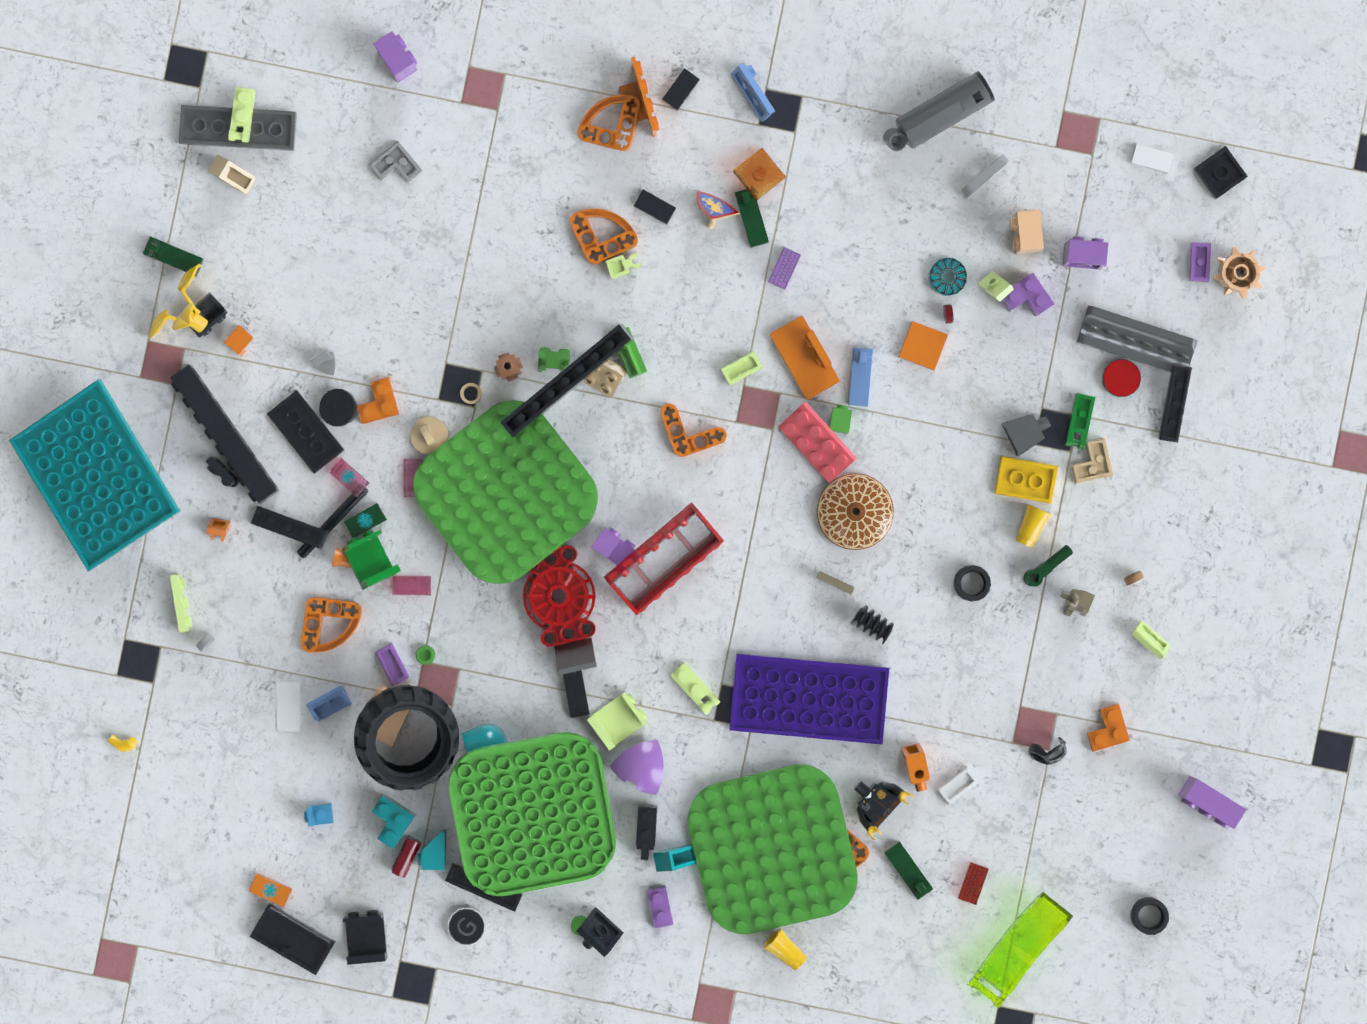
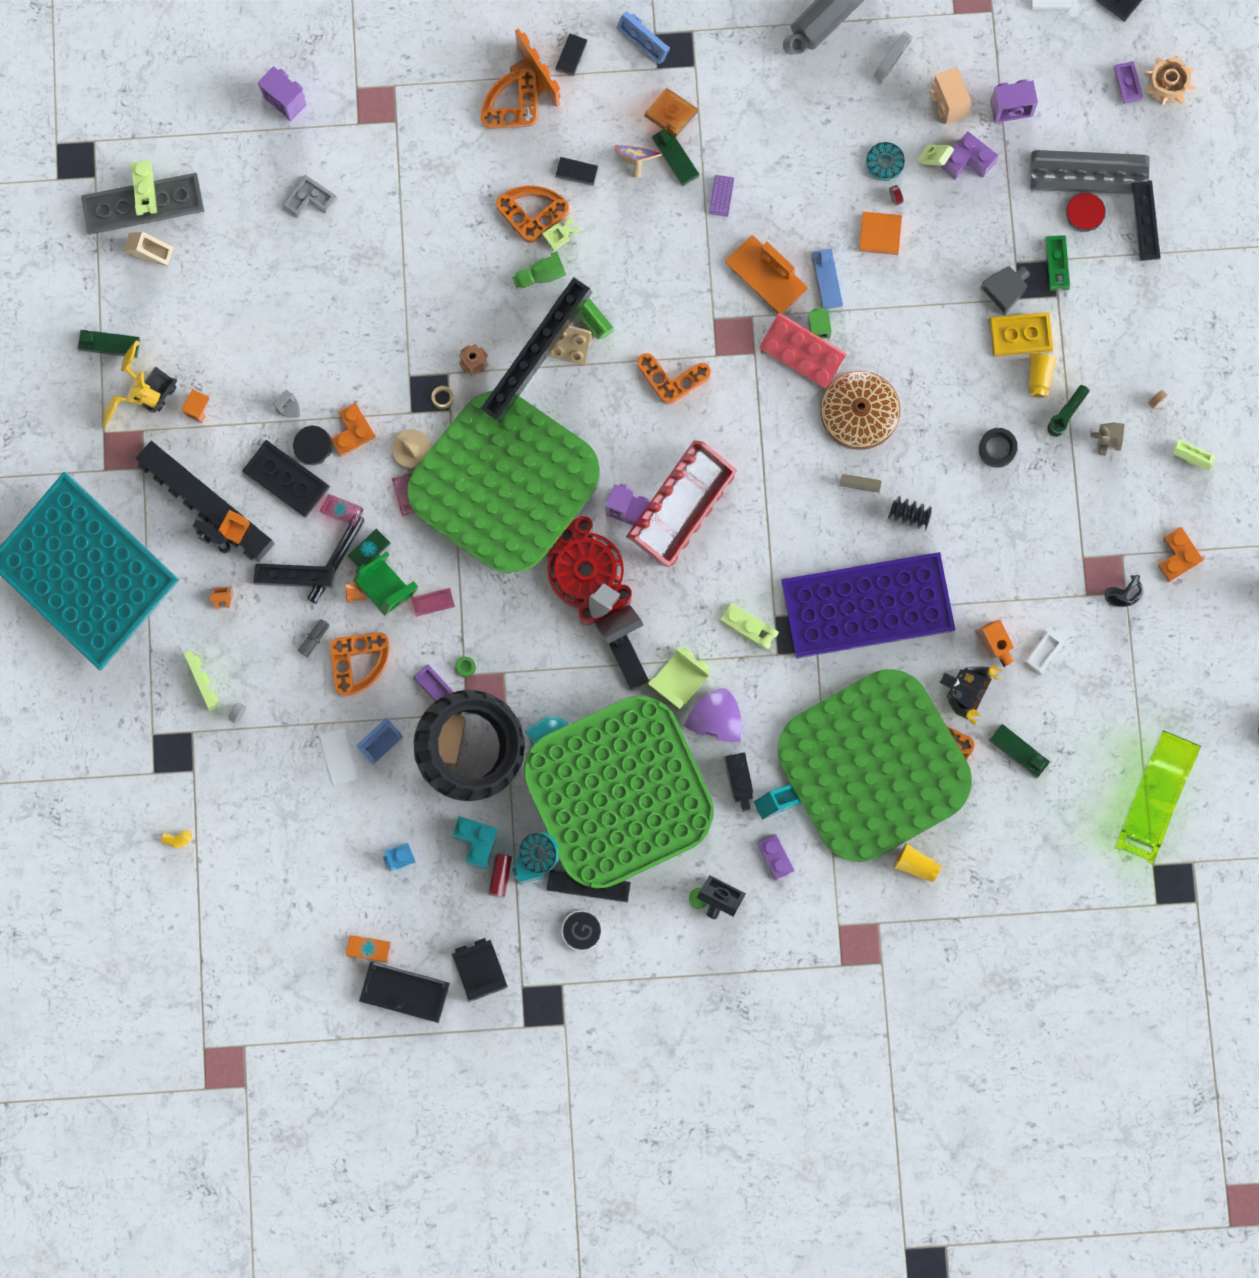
camera: 10 degrees left, 10 degrees down
bright green piece [538,347,570,372] -> none
yellowish green plate [720,351,763,386] -> none
clear red tile [958,862,989,905] -> none
tan tile [1071,438,1113,484] -> none
none -> orange panel [218,510,250,544]
none -> dark grey axle [297,619,330,658]
none -> bright green piece [512,251,566,288]
none -> tile [519,832,559,874]
none -> light grey tile [589,583,620,618]

